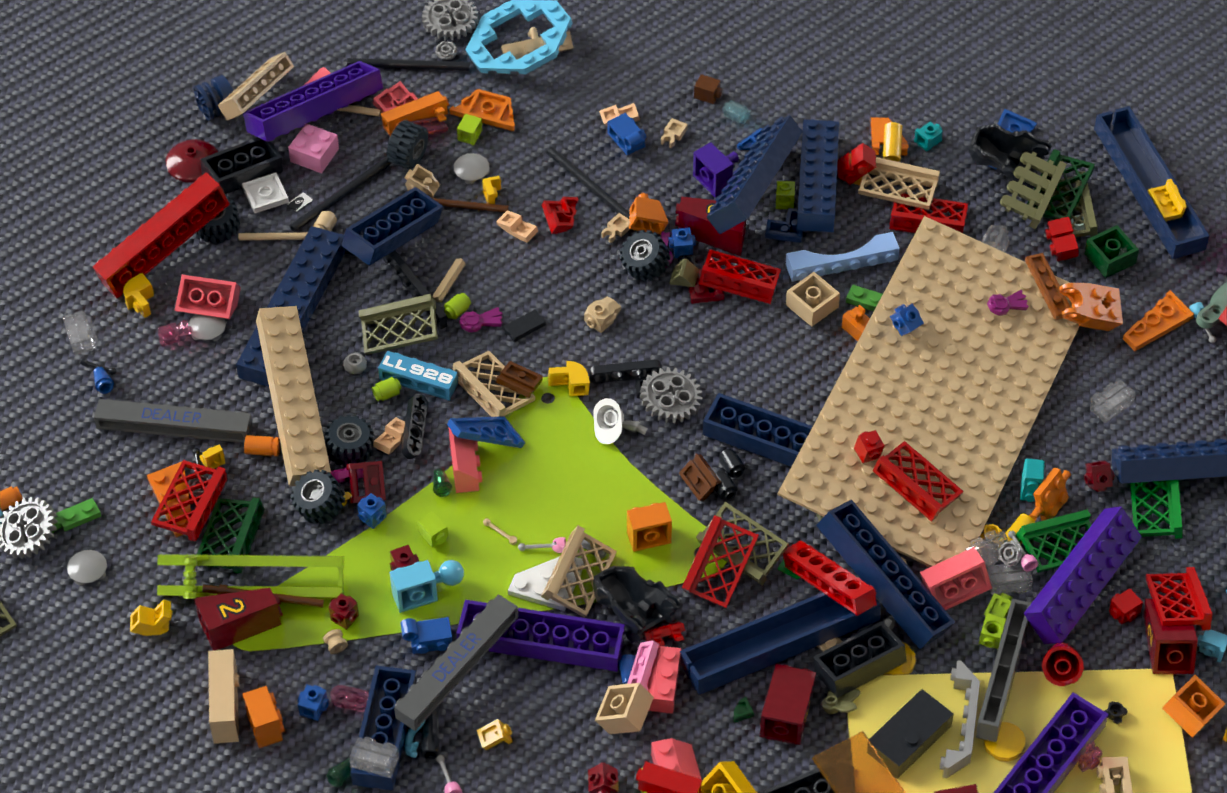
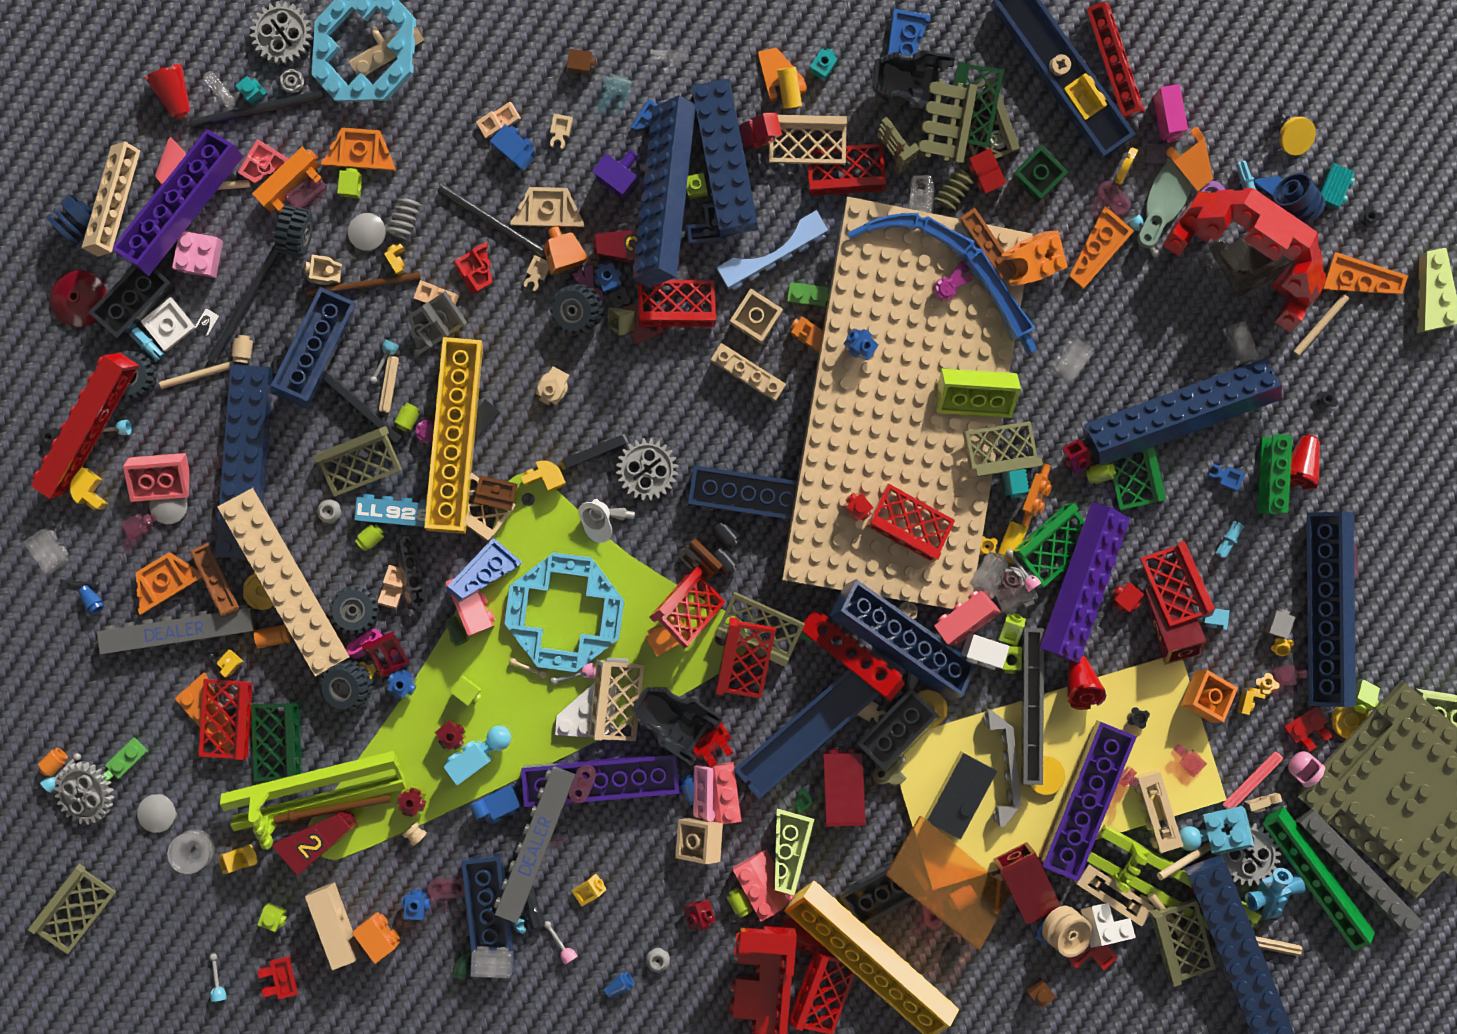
camera: 10 degrees left, 35 degrees up
none -> medium azure hinge [102,420,132,435]
none -> medium azure axle [129,327,164,362]
none -> orange wing [136,553,202,615]
none -> red cone [145,64,190,120]
none -> clear wheel [167,829,215,874]
none -> dark orange tile [190,543,240,618]
none -> clear axle [203,71,236,107]
none -> hinge [210,953,227,1002]
none -> teal brick [235,76,268,105]
none -> yellow tile [243,573,274,610]
none -> lime brick [257,903,287,932]
none -> red plate [257,956,298,999]
none -> hinge [370,339,399,384]
none -> light grey piece [386,198,422,241]
none -> dark grey slope [408,291,467,356]
none -> yellow brick [424,337,483,534]
none -> medium azure plate [504,553,624,672]
none -> tan wing [510,187,585,228]
none -> clear pink plate [569,765,596,803]
none -> red fence [649,566,725,649]
none -> clear axle [650,48,689,64]
none -> tan brick [711,343,786,402]
none -> yellowish green wedge [775,809,815,896]
none -> blue animal [847,213,1037,354]
none -> olive fence [877,117,920,177]
none -> olive piece [934,167,974,210]
none -> lime slope [936,368,1021,418]
none -> white brick [961,633,1009,670]
none -> olive fence [962,421,1043,479]
none -> tan wheel [1049,55,1071,76]
none -> red brick [1086,1,1145,119]
none -> lime brick [1086,463,1116,484]
none -> clear pink plate [1097,181,1131,215]
none -> yellow tile [1115,147,1138,185]
none -> clear pink plate [1174,744,1207,777]

